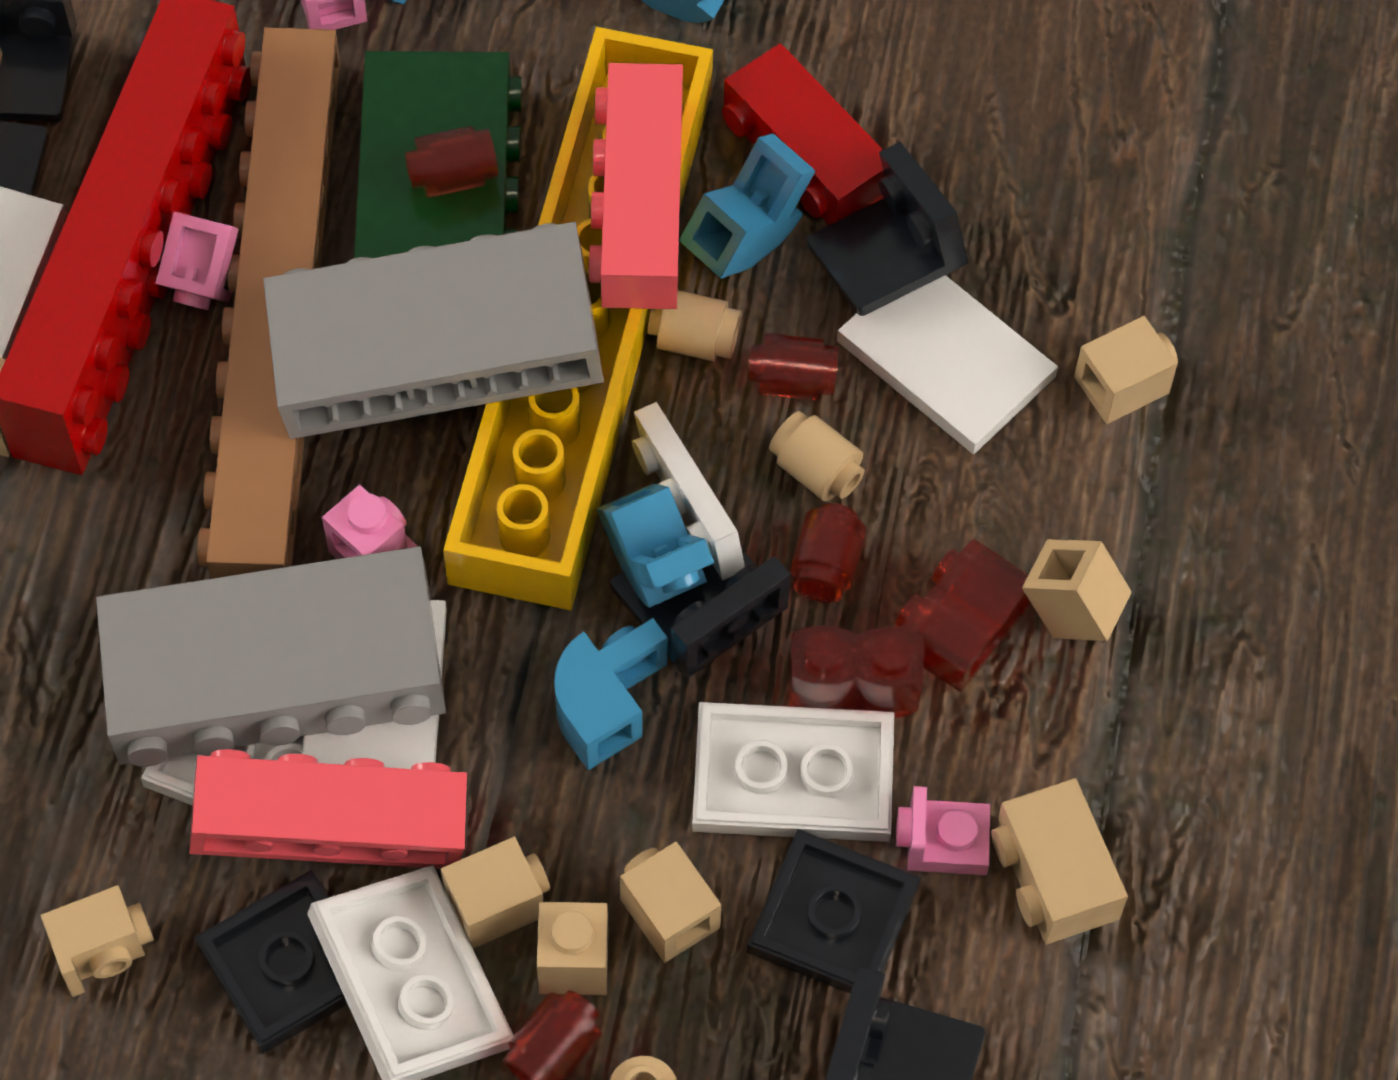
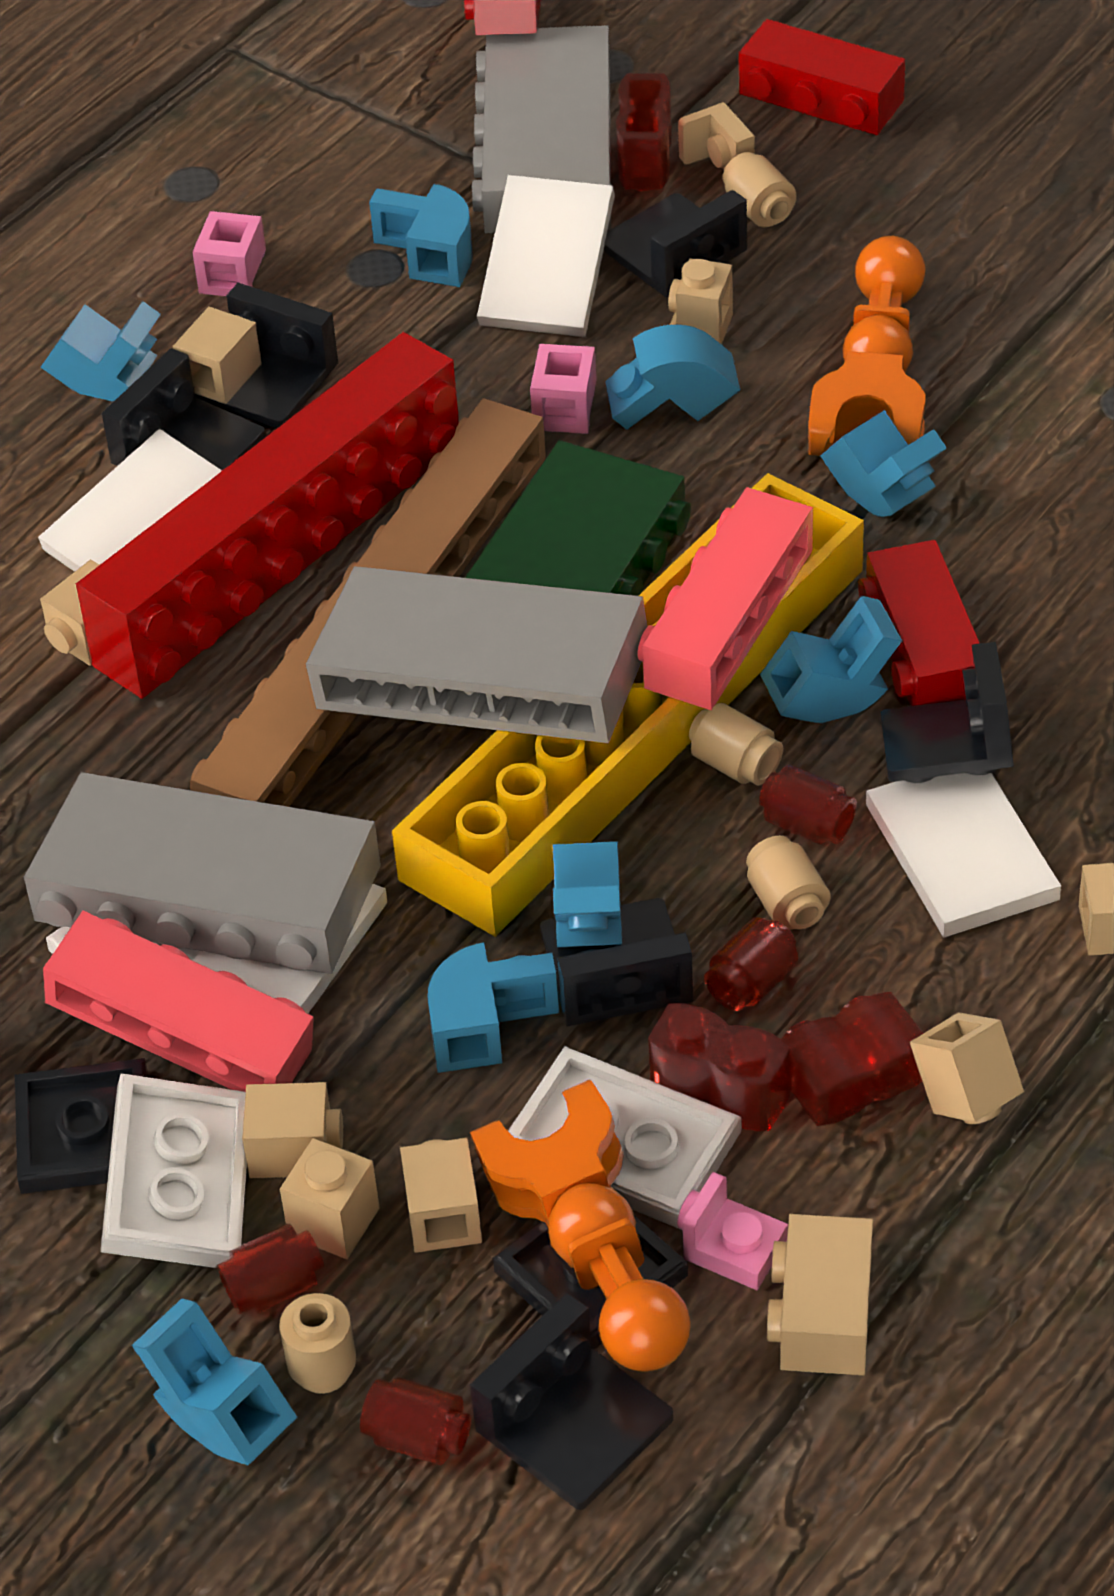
camera: 30 degrees right, 15 degrees down
bright pink bracket [155,212,239,310] -> none
bright pink brick [322,484,418,559] -> none
clear red brick [404,125,498,198] -> none
white plate [632,402,745,581] -> none
none -> orange piece [470,1080,691,1372]

